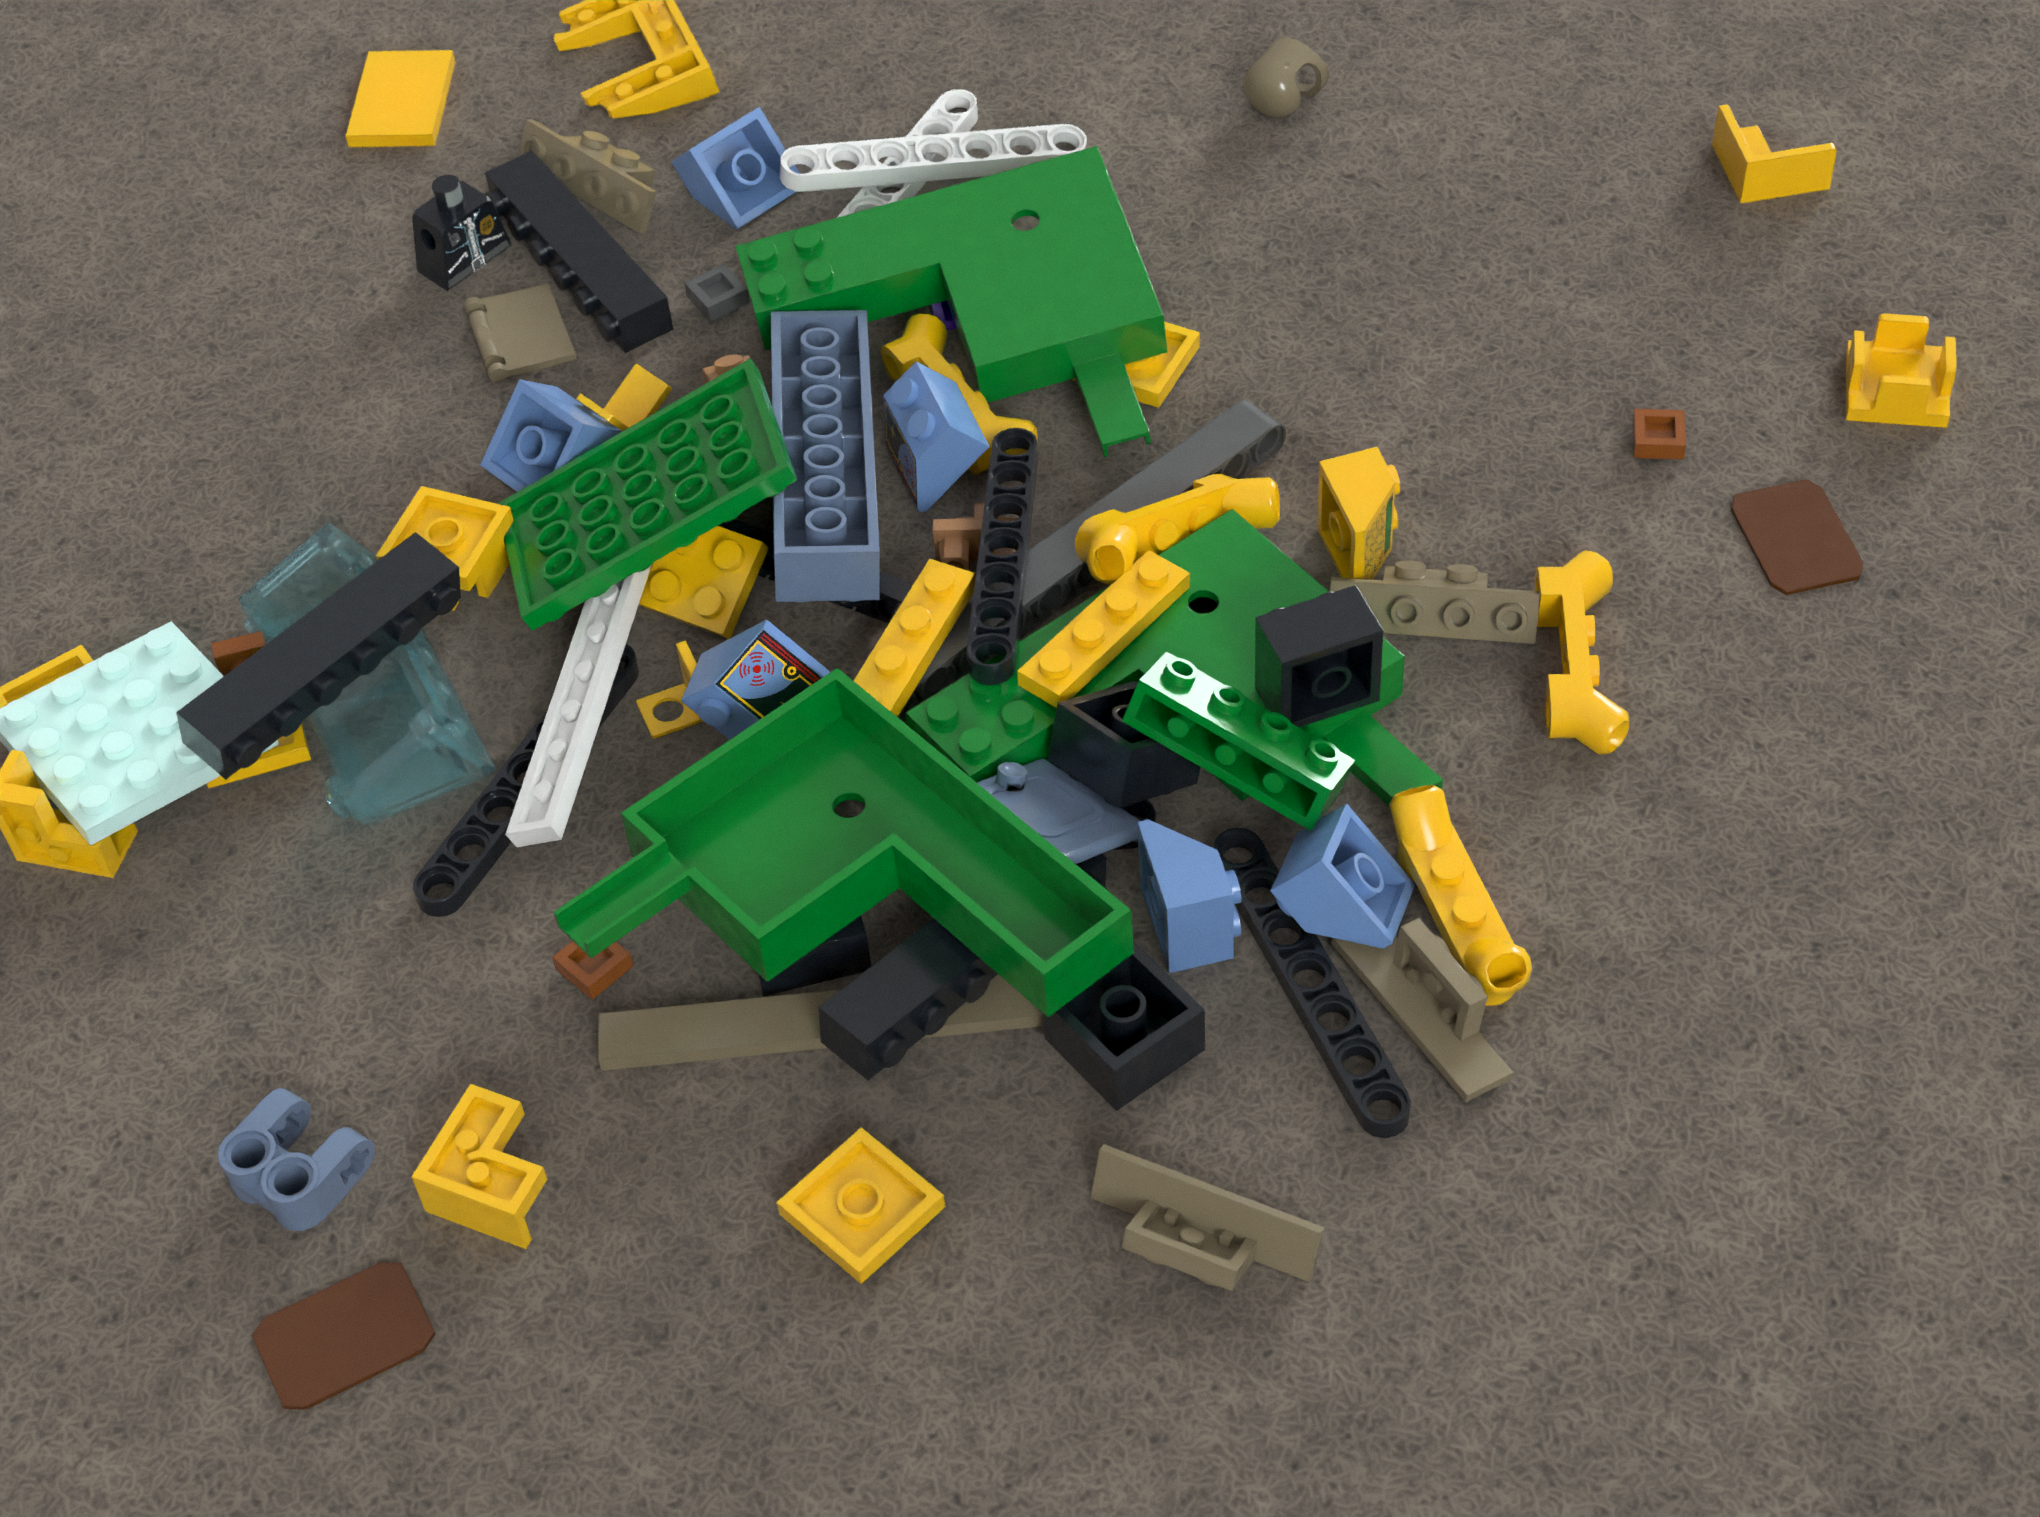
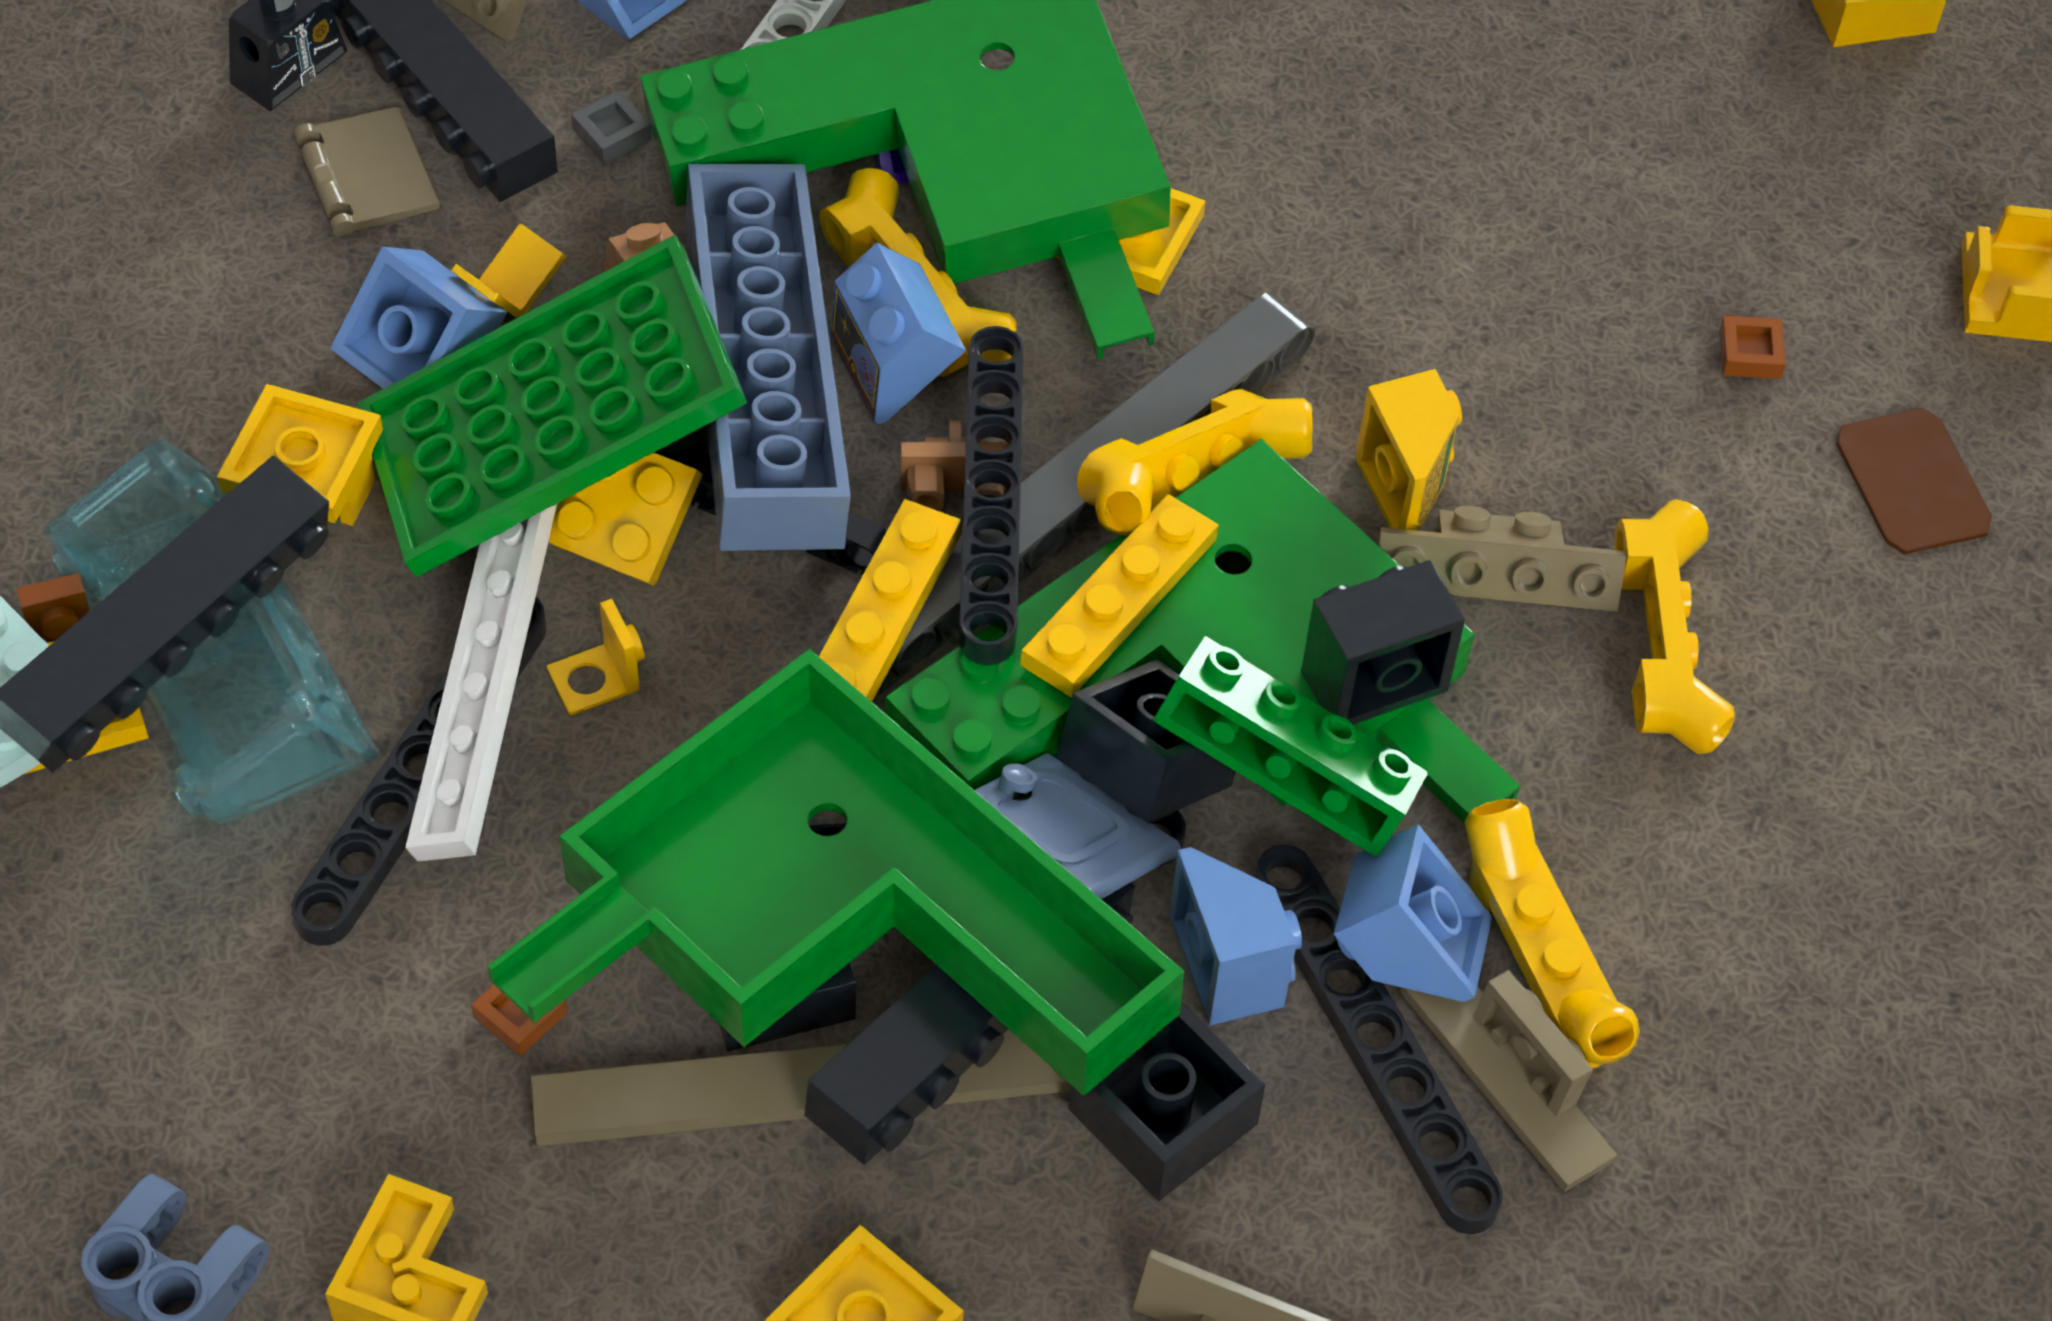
camera: 10 degrees left, 5 degrees up
slope [681,619,830,740] -> none

